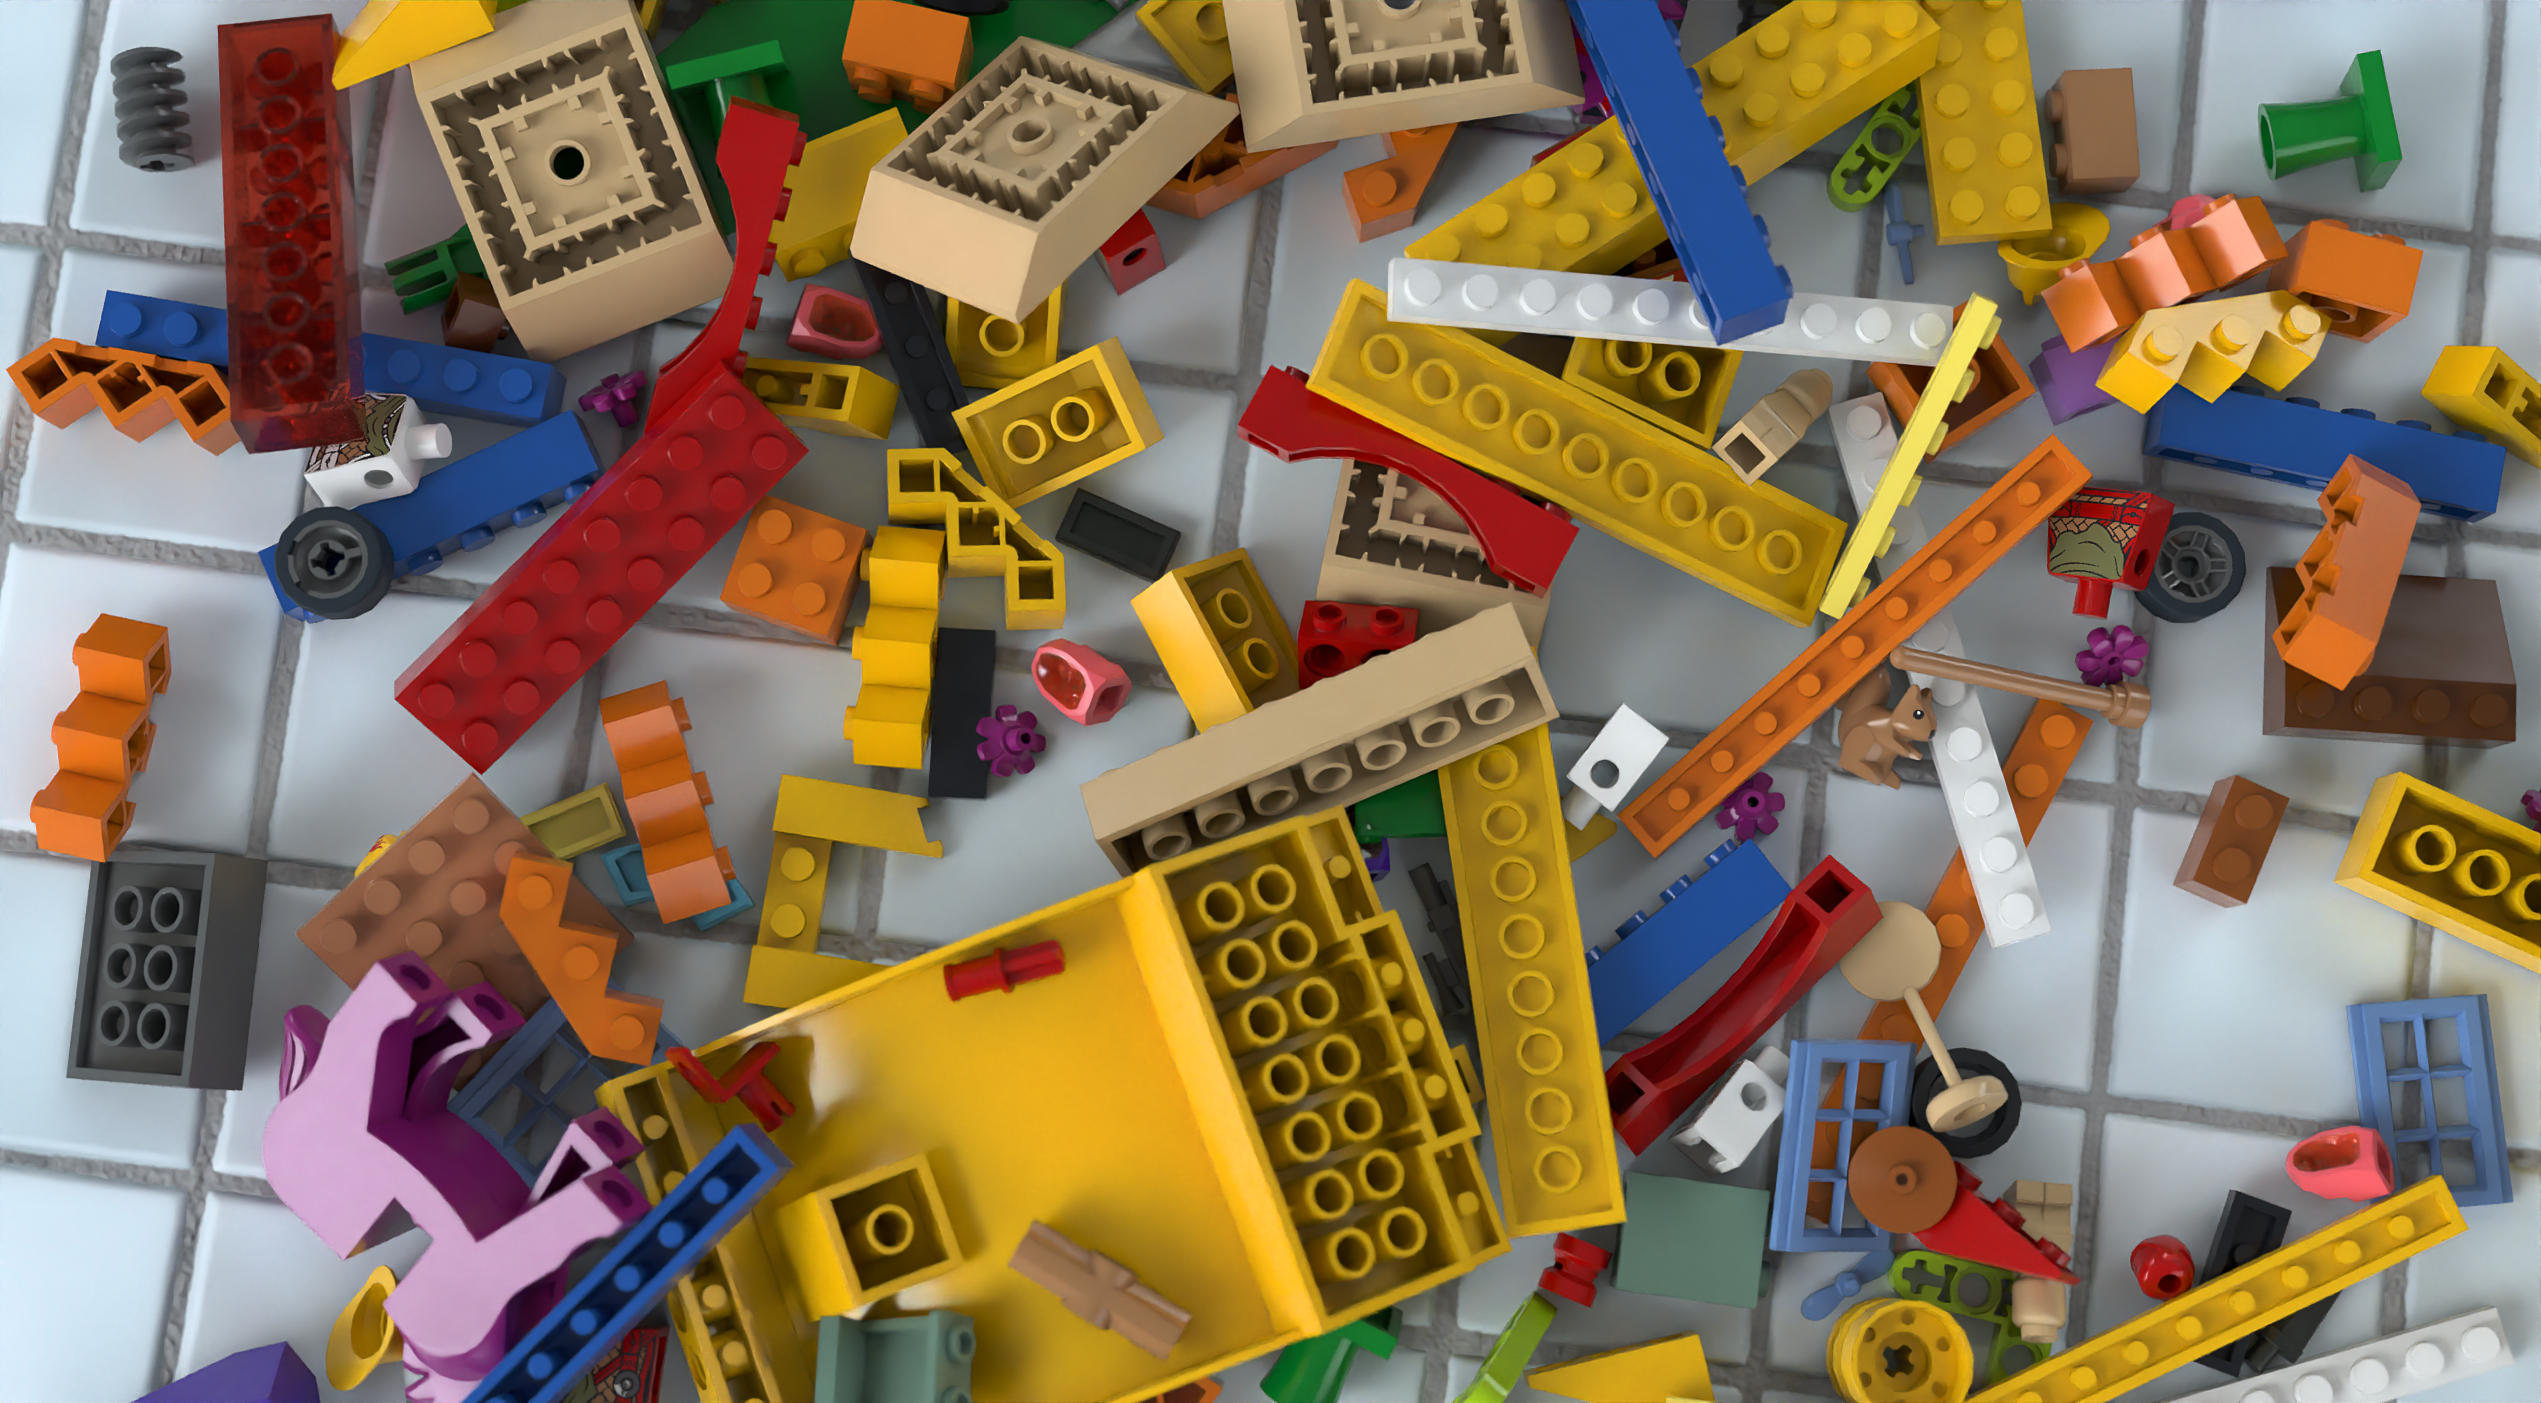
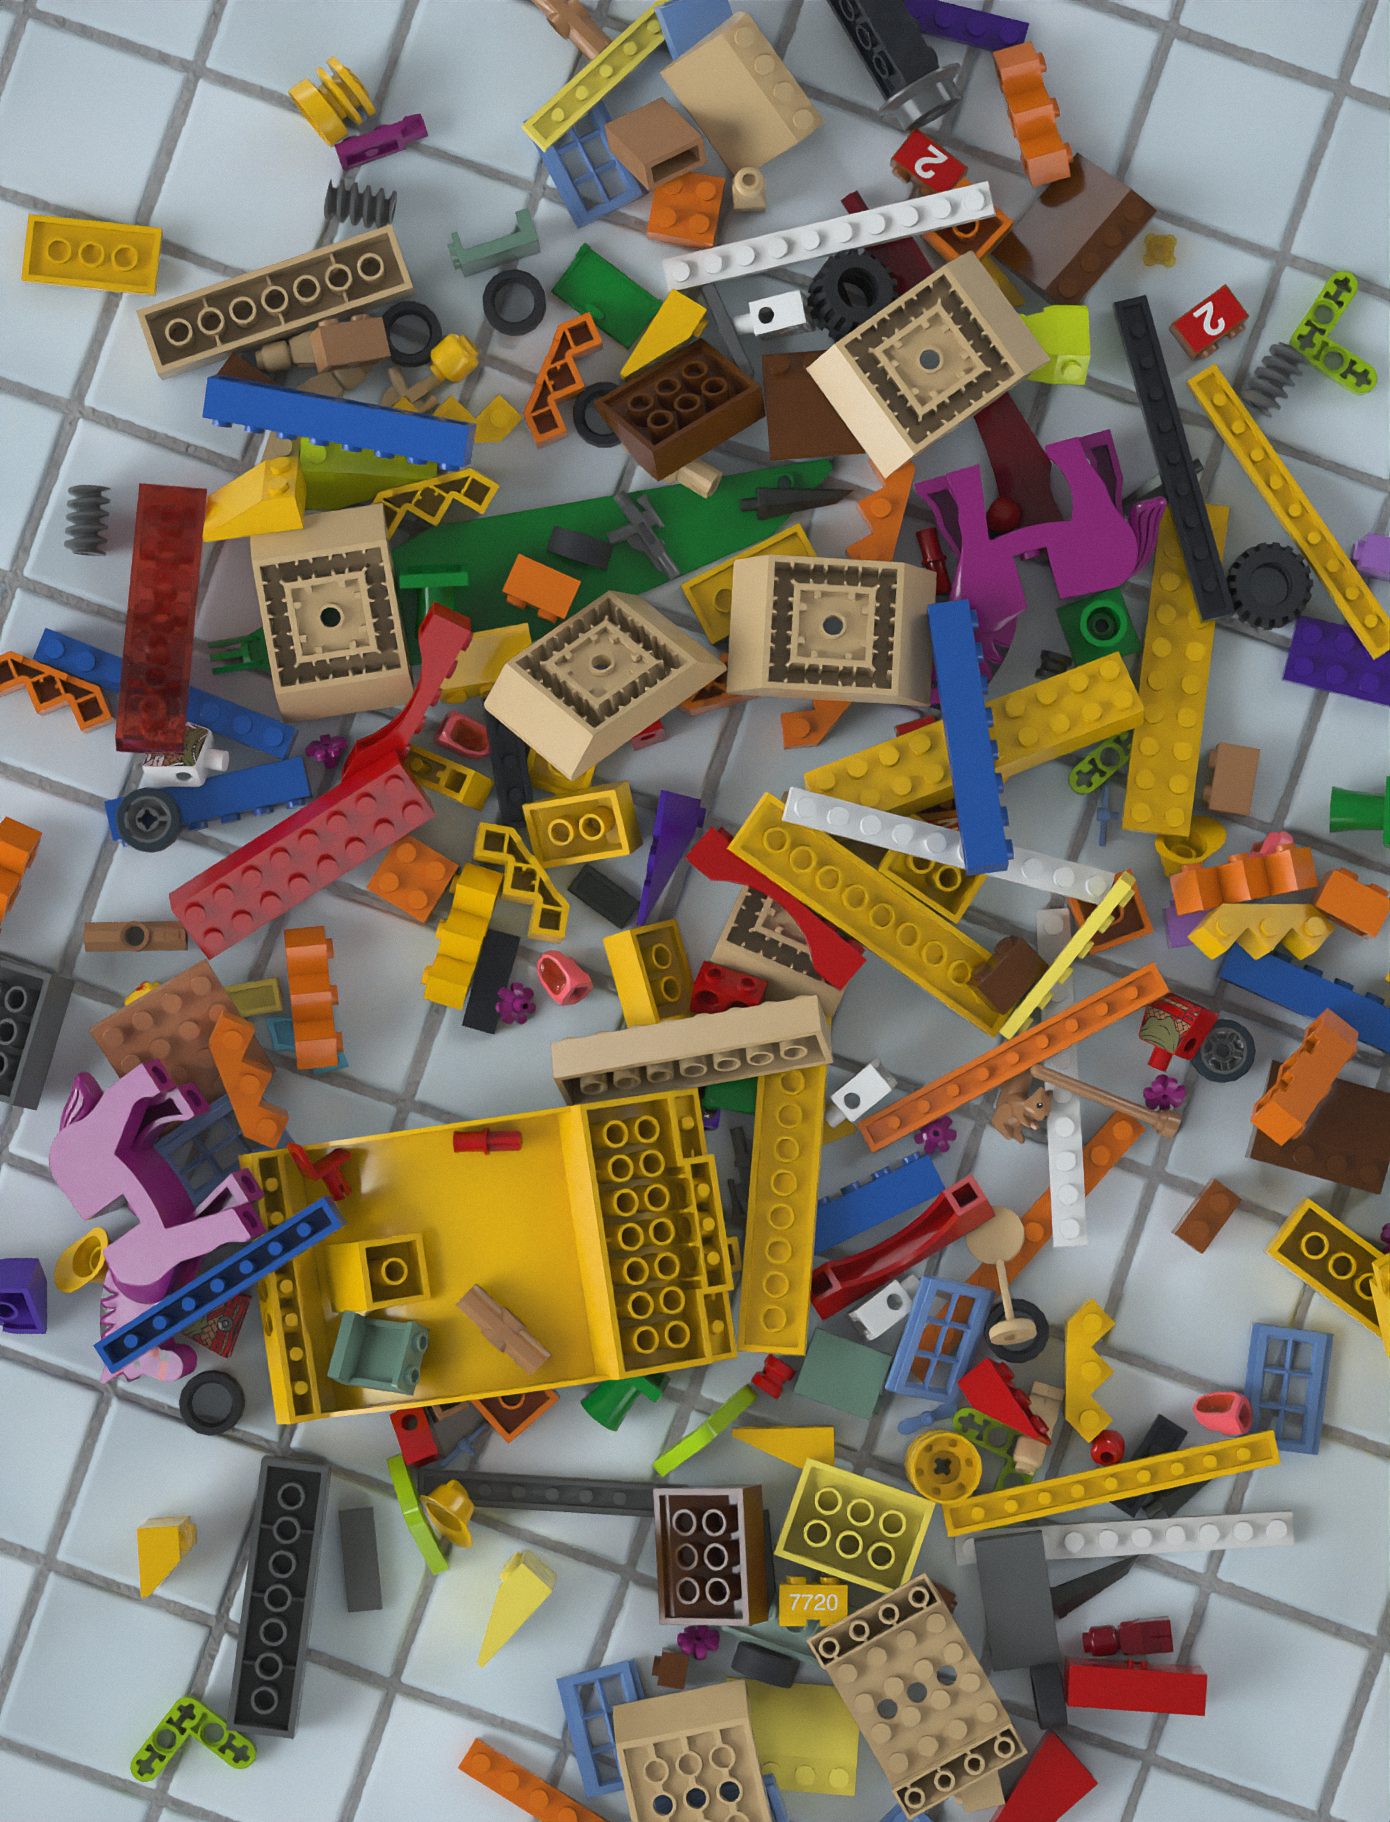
camera: 15 degrees right, 5 degrees up
reddish brown plate [440,271,511,354] -> none
yellow wedge [743,774,944,1009] -> none
tan piece [1711,369,1833,486] -> none
dark orange piece [1848,1126,1957,1234] -> none
none -> medium nougat piece [84,921,188,952]
none -> dark purple wedge [636,790,706,927]
none -> reddish brown brick [966,935,1049,1015]
none -> yellow brick [1062,1297,1116,1443]

